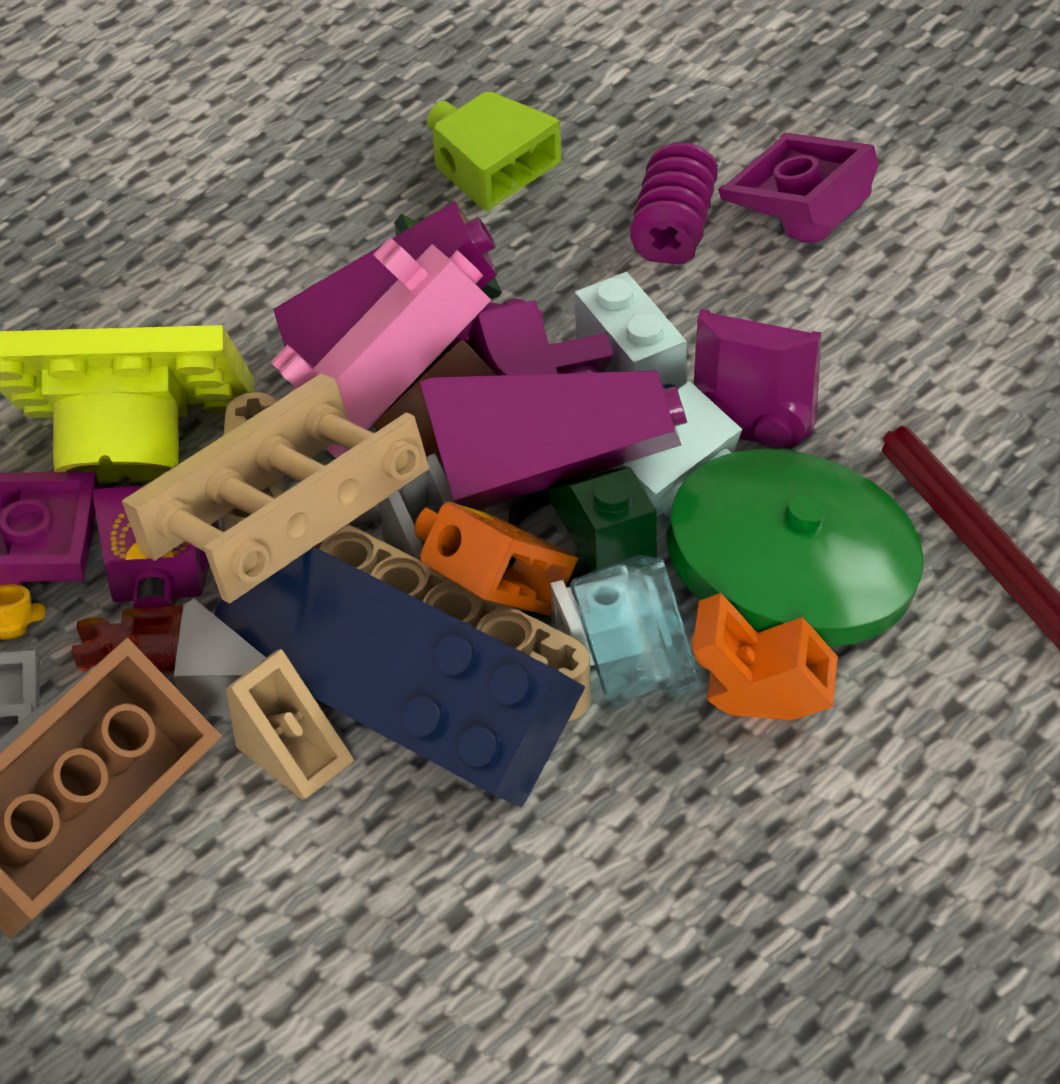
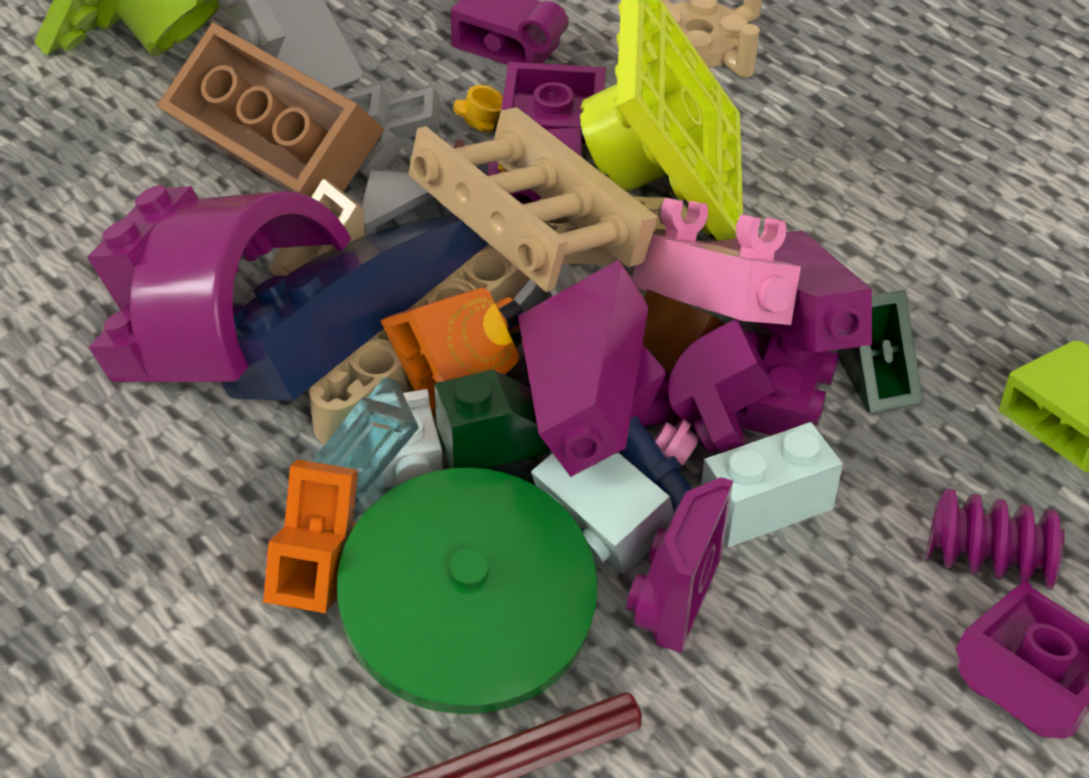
camera: 90 degrees right, 0 degrees up
none -> magenta piece [87,185,351,382]

